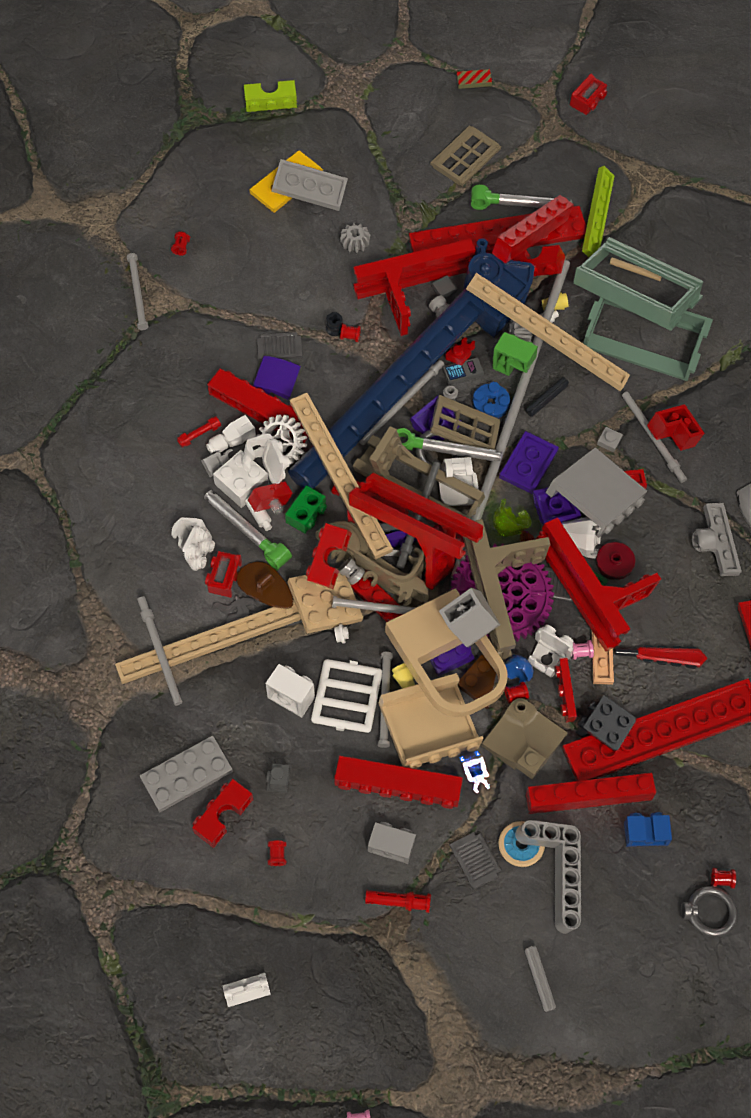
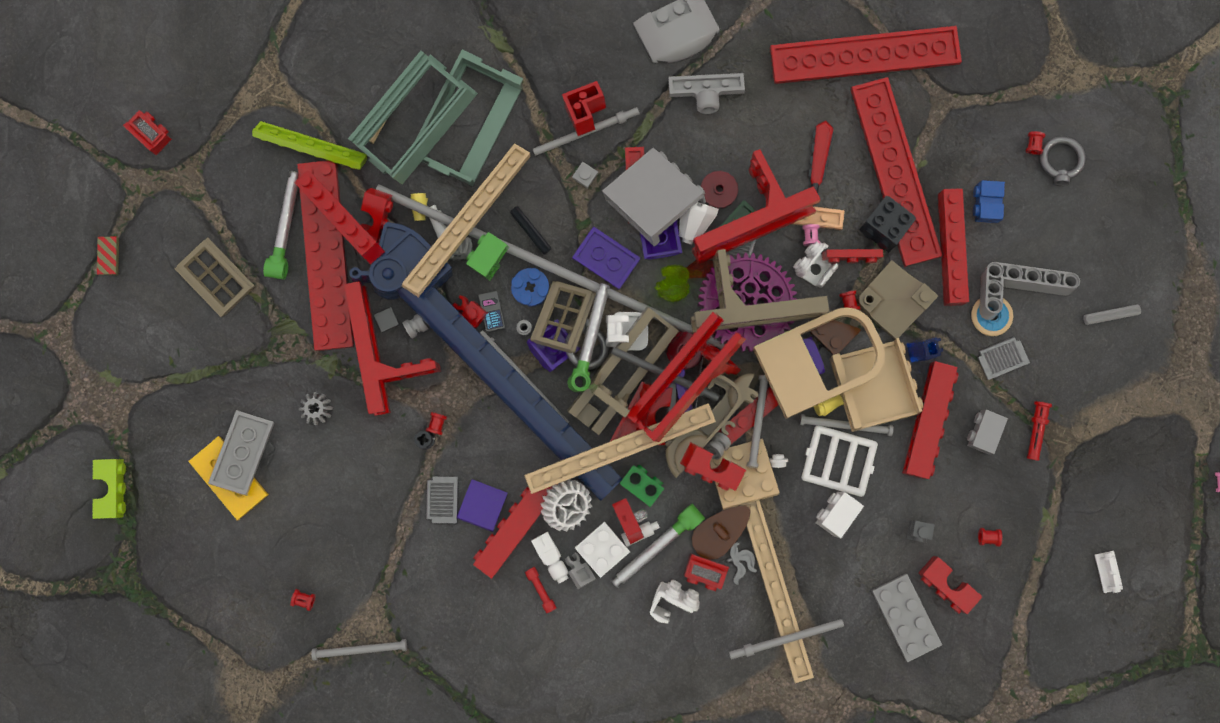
camera: 85 degrees left, 20 degrees up
white piece [242,433,290,484] -> none
light grey slope [439,588,500,647] -> none
blue hair [504,655,534,683] -> none

